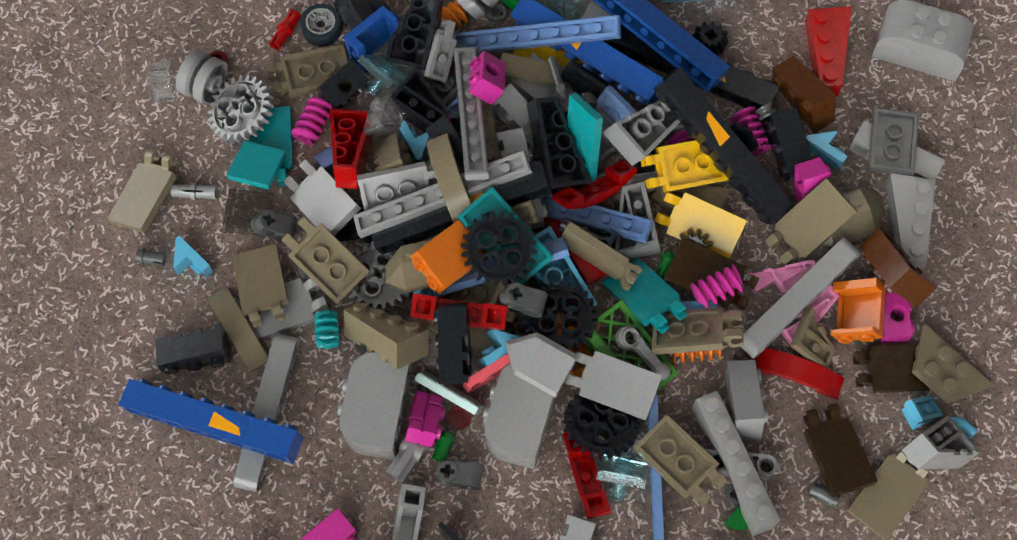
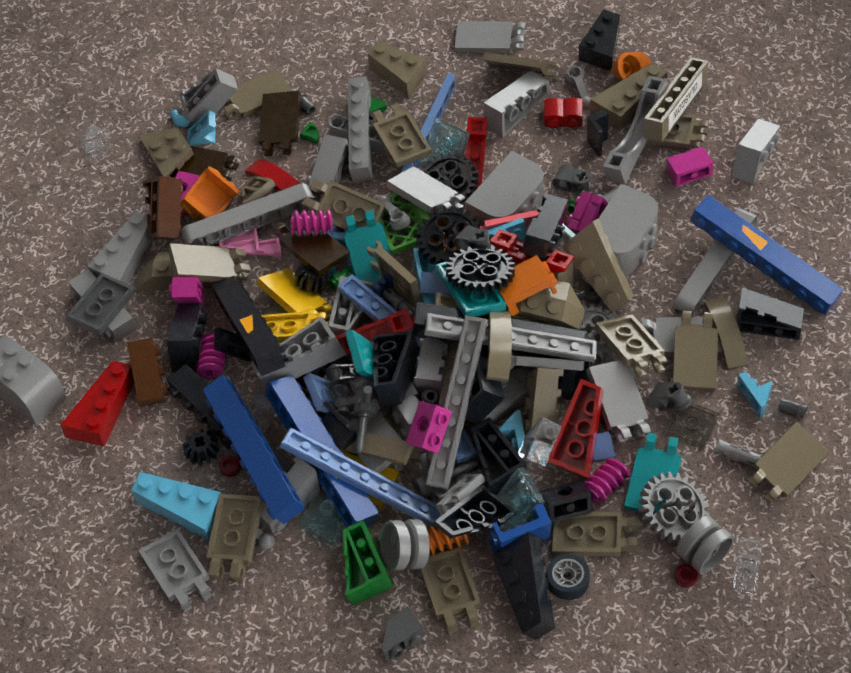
camera: 155 degrees left, 15 degrees down
teal tile [227,140,286,190] -> none
red pin [268,9,302,51] -> none
teal gear [314,310,339,349] -> none
light grey tile [505,332,579,398] -> none
dark grey bush [755,101,778,121] -> none
medium azure slope [806,131,847,171] -> none
none -> green tile [300,122,319,144]

